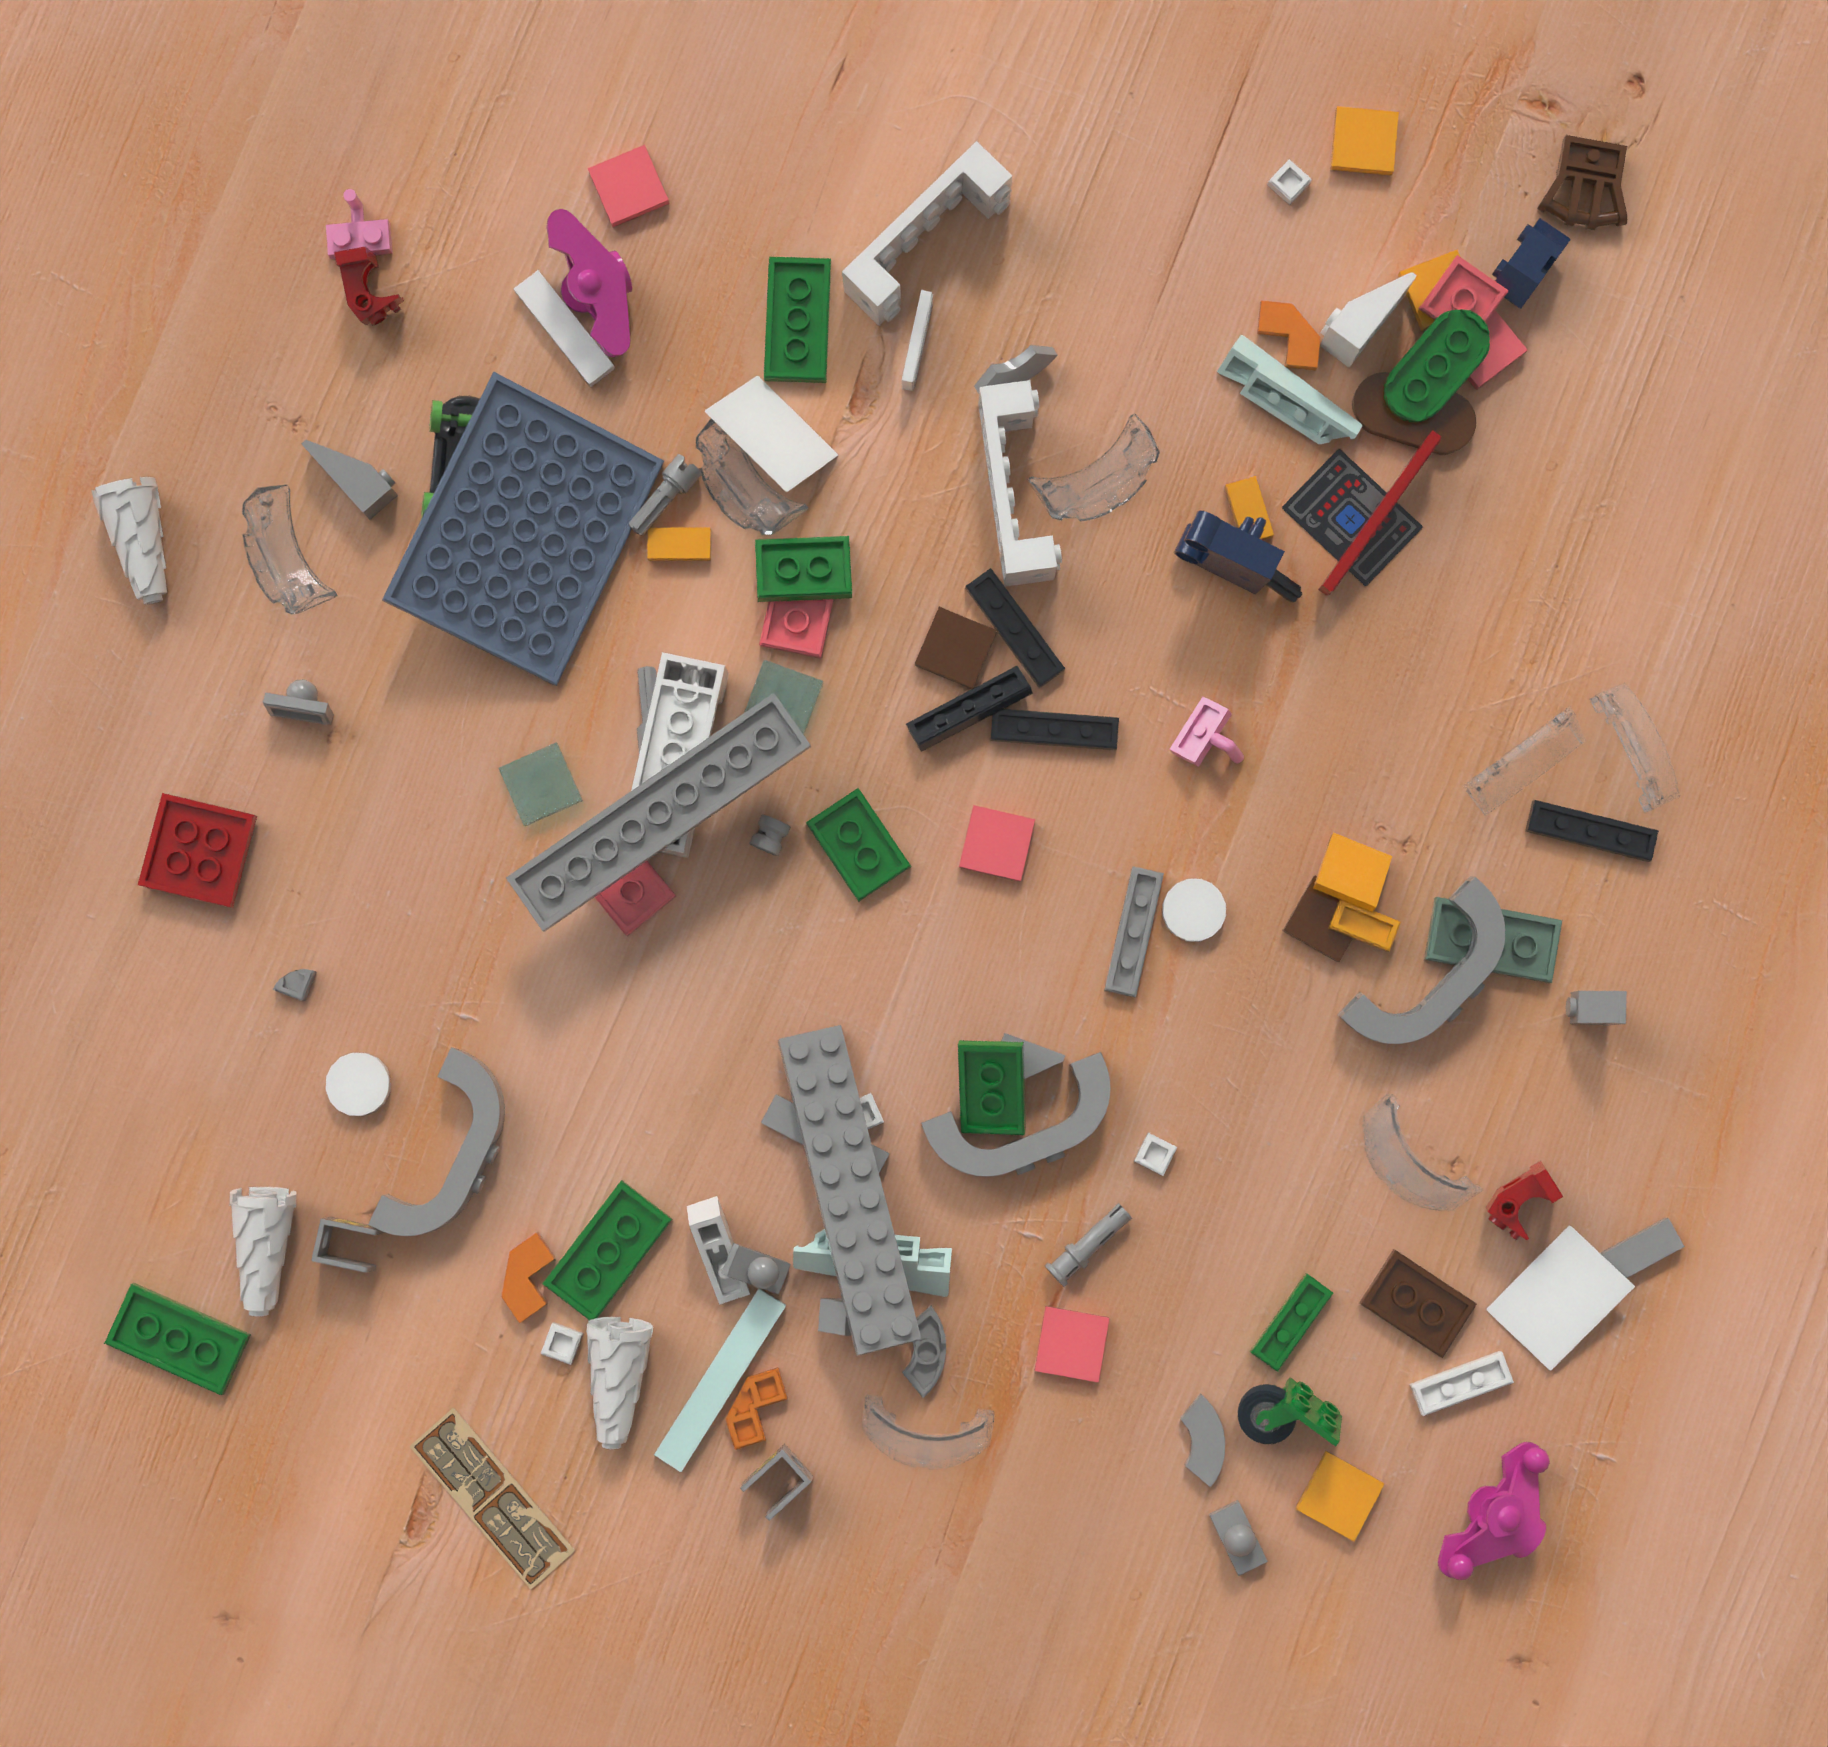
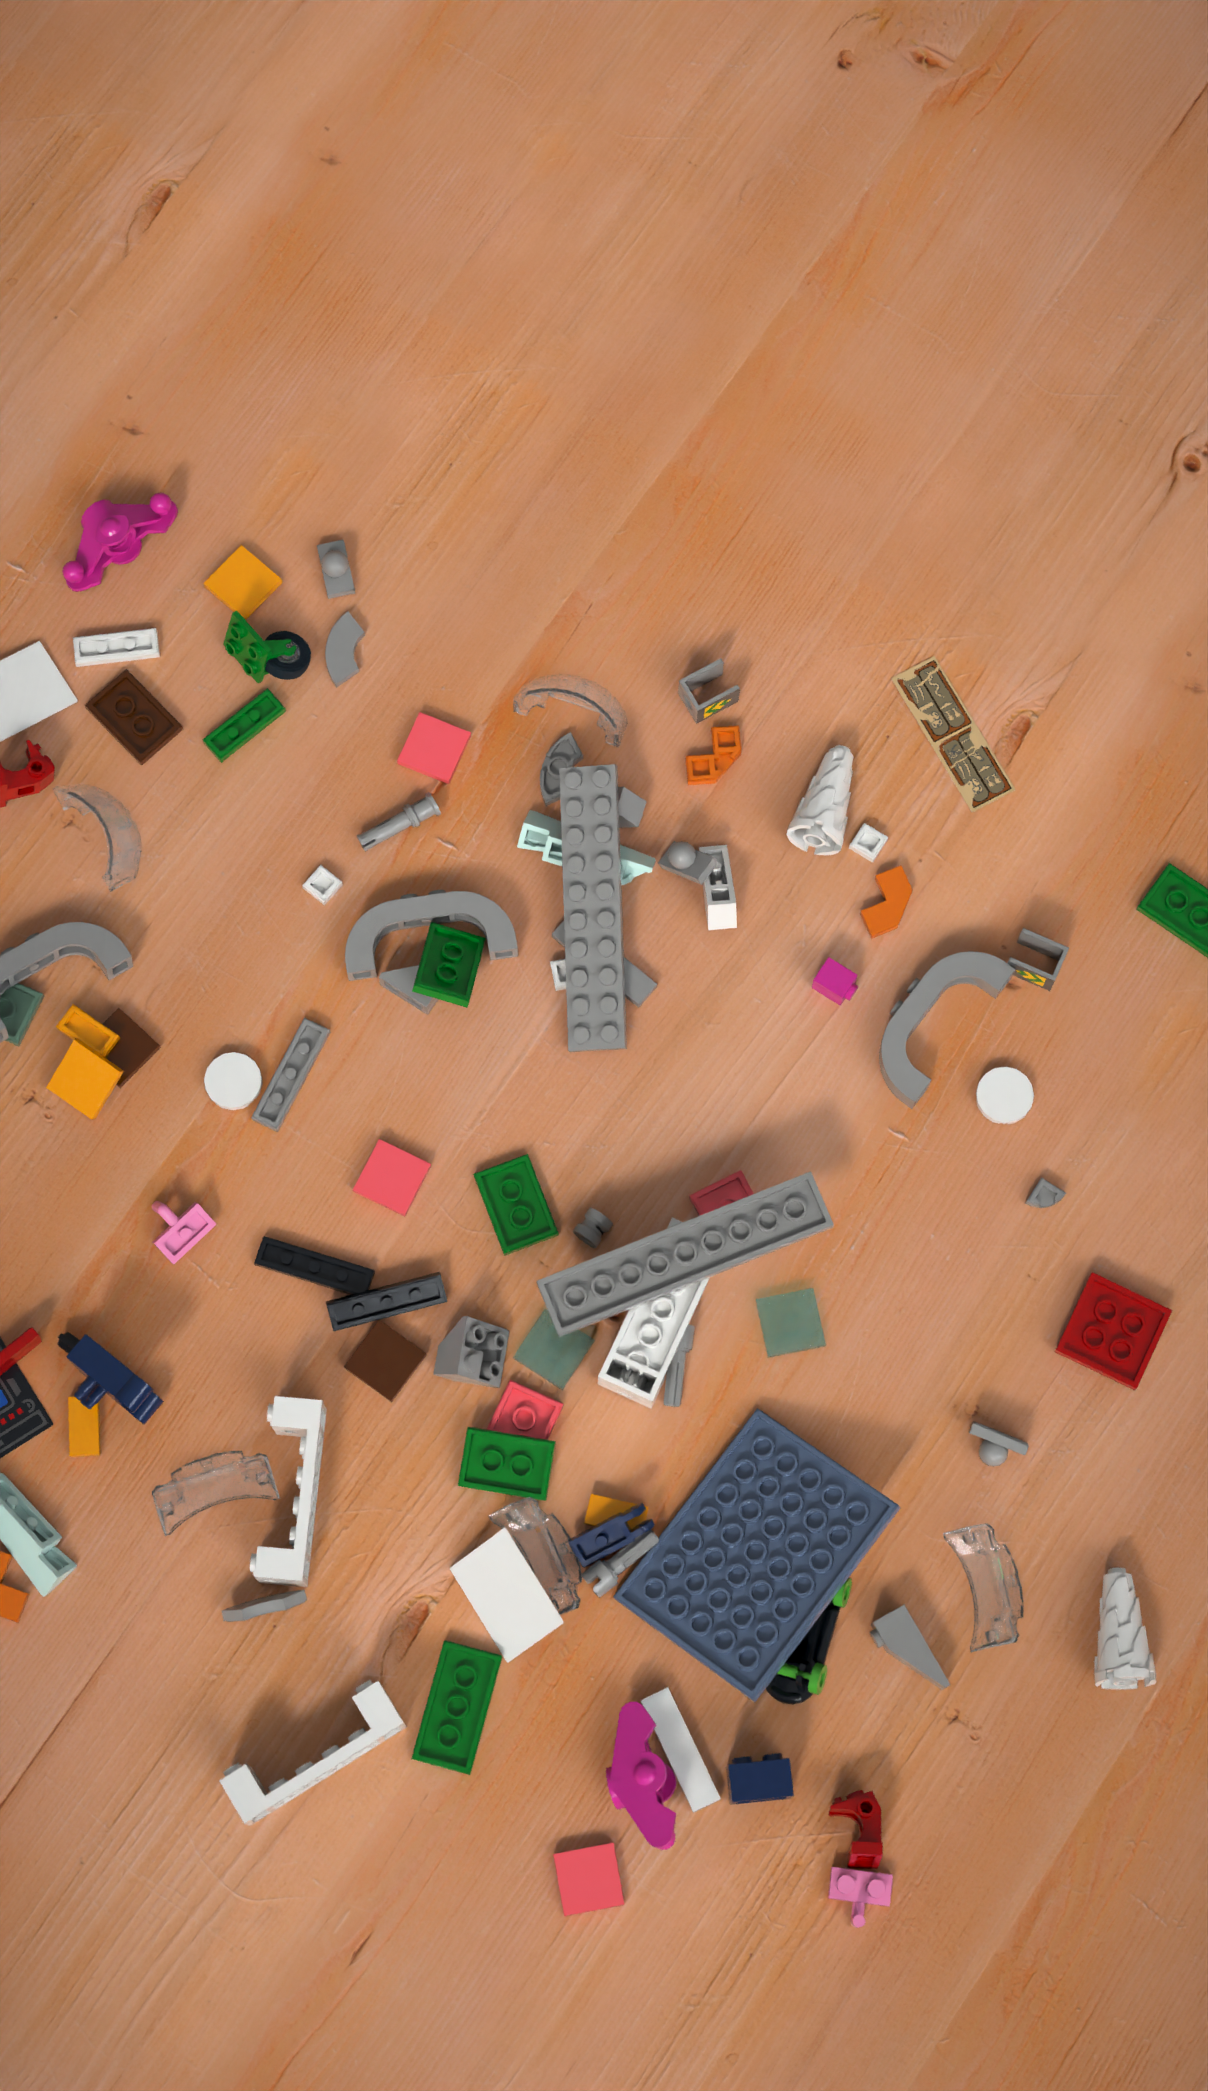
camera: 170 degrees left, 10 degrees down
white cone [229,1187,297,1316] -> none
green tile [543,1180,673,1320] -> none
light aqua tile [654,1288,786,1472] -> none
white tile [902,290,933,391] -> none
black tile [965,568,1065,689] -> none
none -> light grey slope [433,1316,510,1388]
none -> dark blue hinge [568,1503,655,1568]
none -> dark blue brick [726,1753,794,1805]
none -> dark pink brick [812,957,859,1006]

